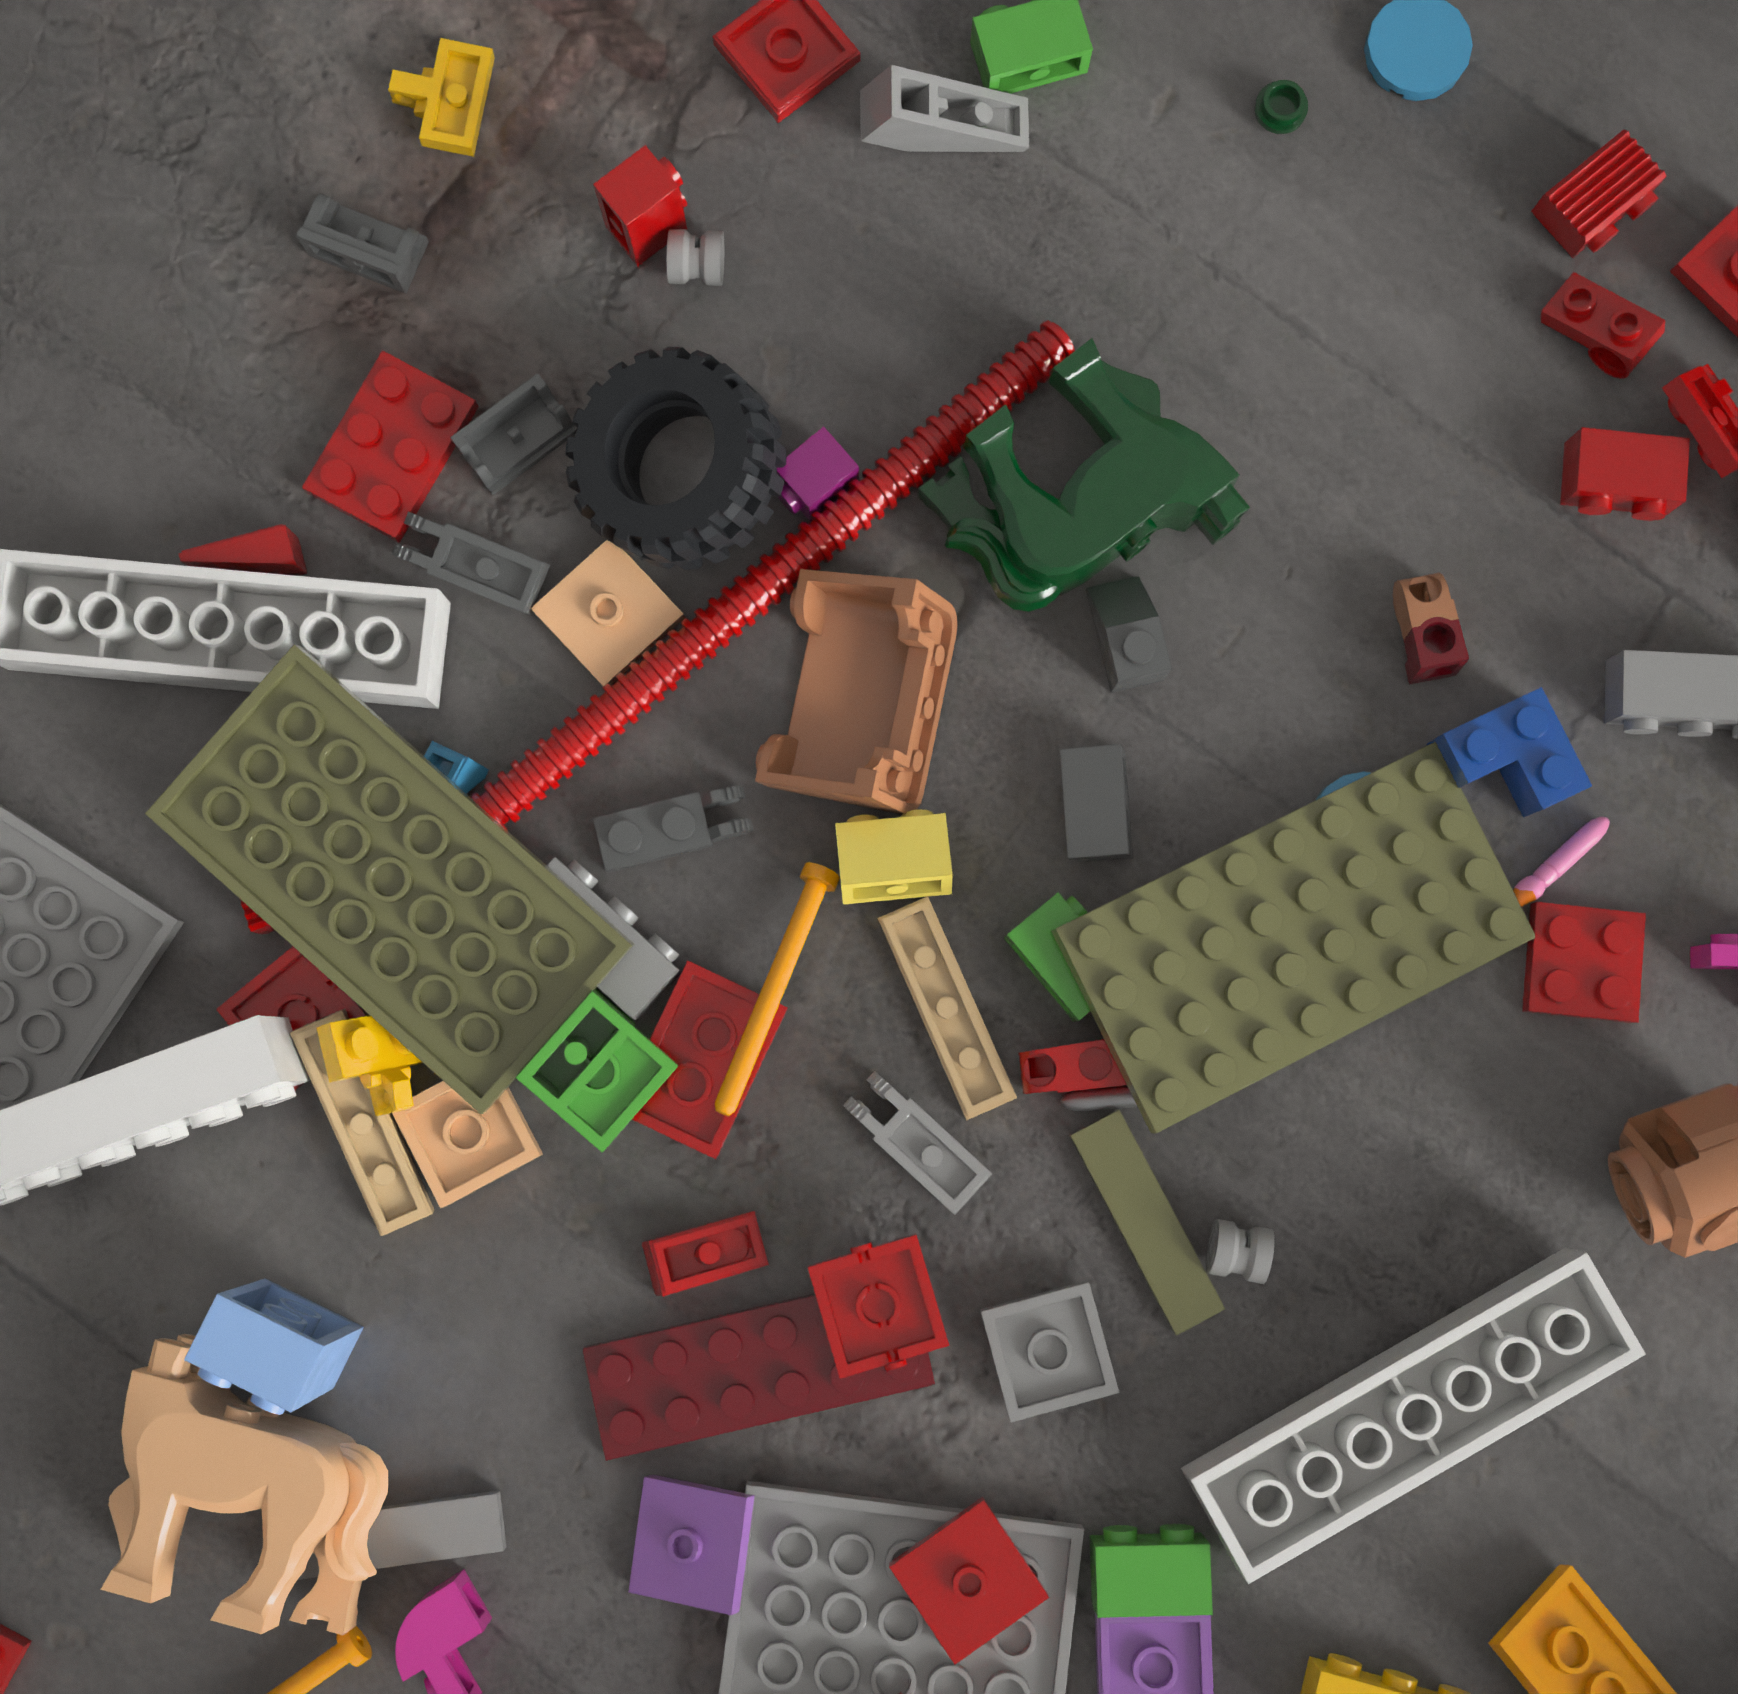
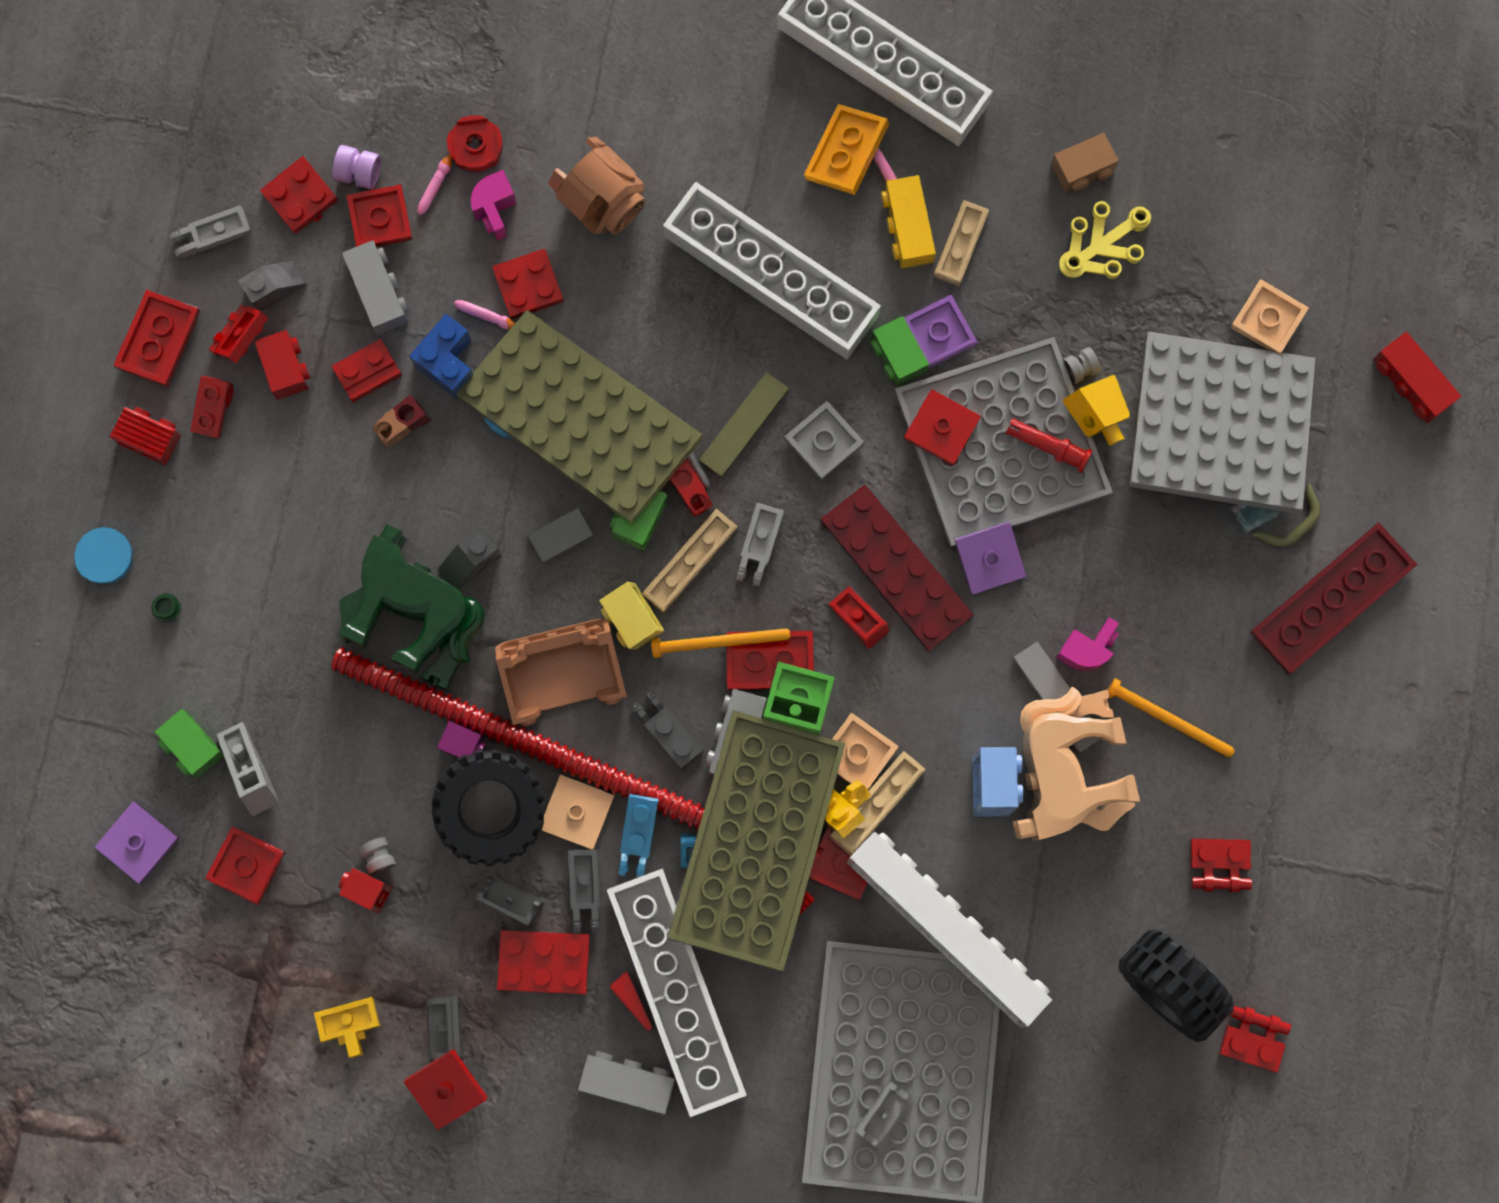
camera: 115 degrees left, 5 degrees down
red plate [808,1233,949,1379] -> none
light grey wheel [1206,1218,1274,1284] -> none
none -> red plate [332,339,402,403]
none -> red plate [403,1049,487,1130]
none -> light grey brick [578,1051,675,1114]
none -> dark azure hinge [619,794,659,878]

